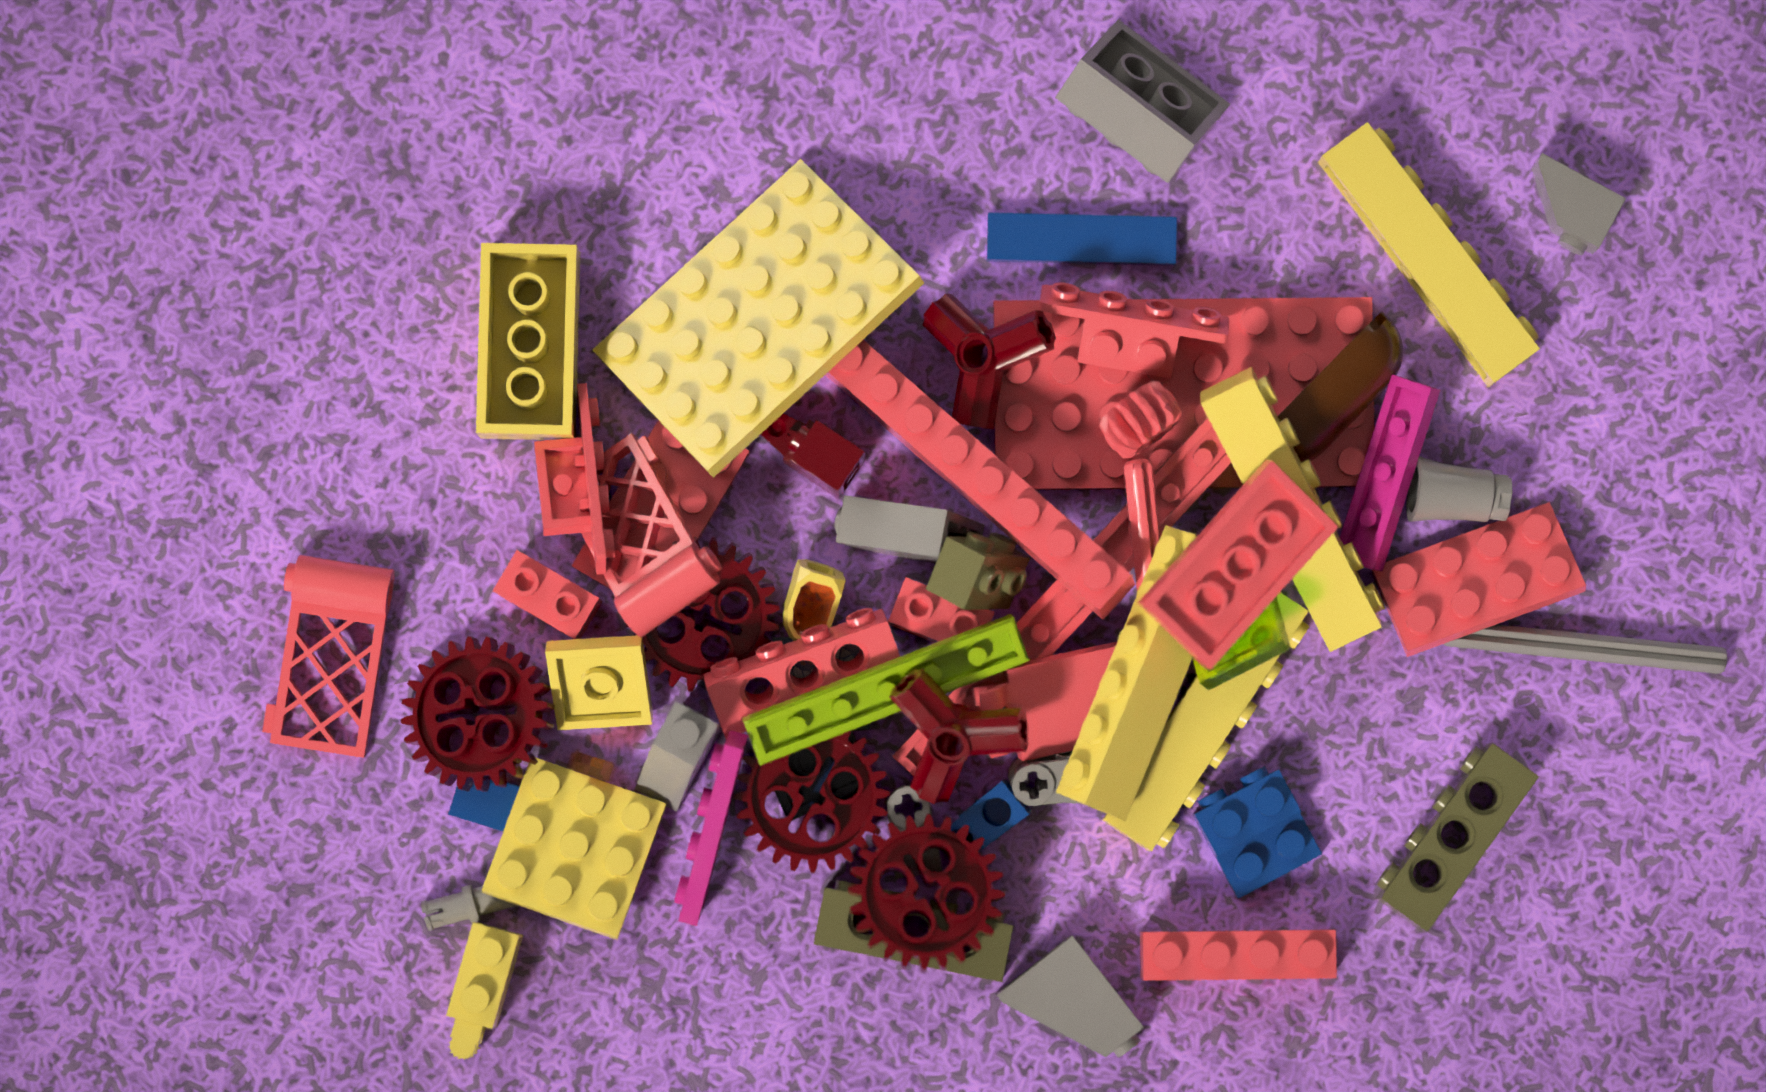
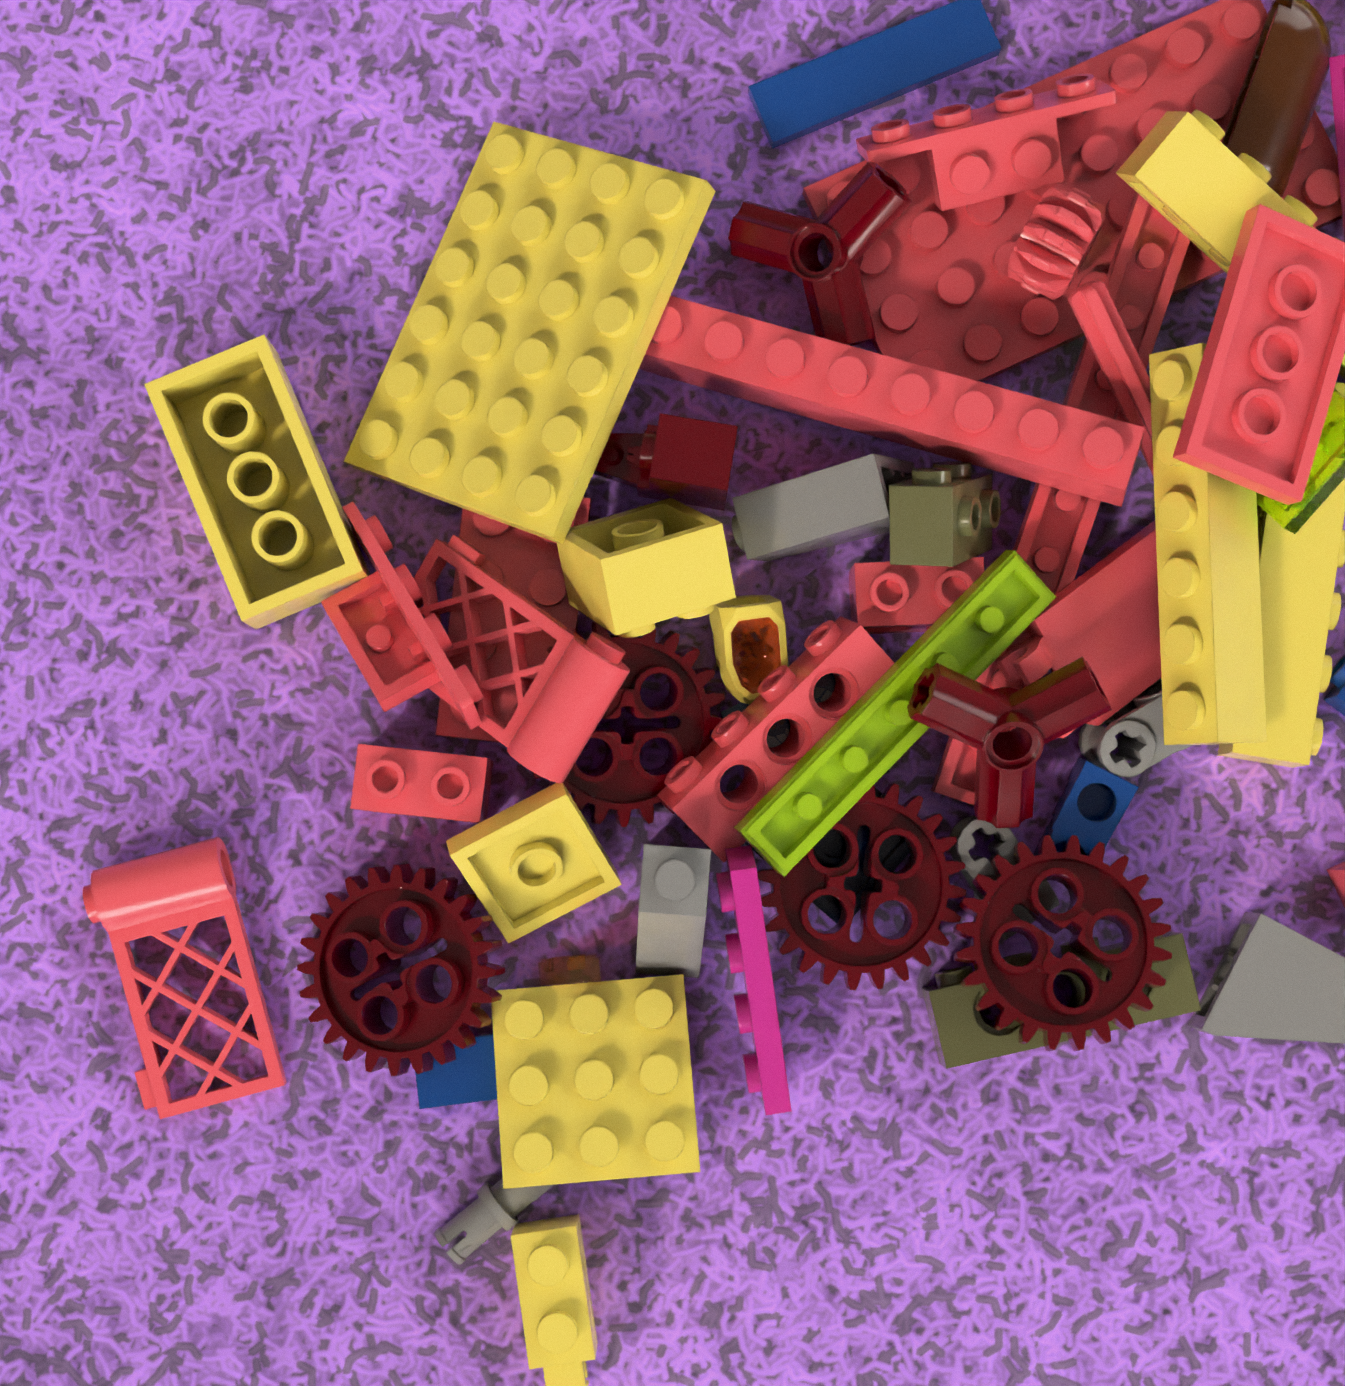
camera: 25 degrees left, 0 degrees up
none -> light yellow brick [557,498,736,638]

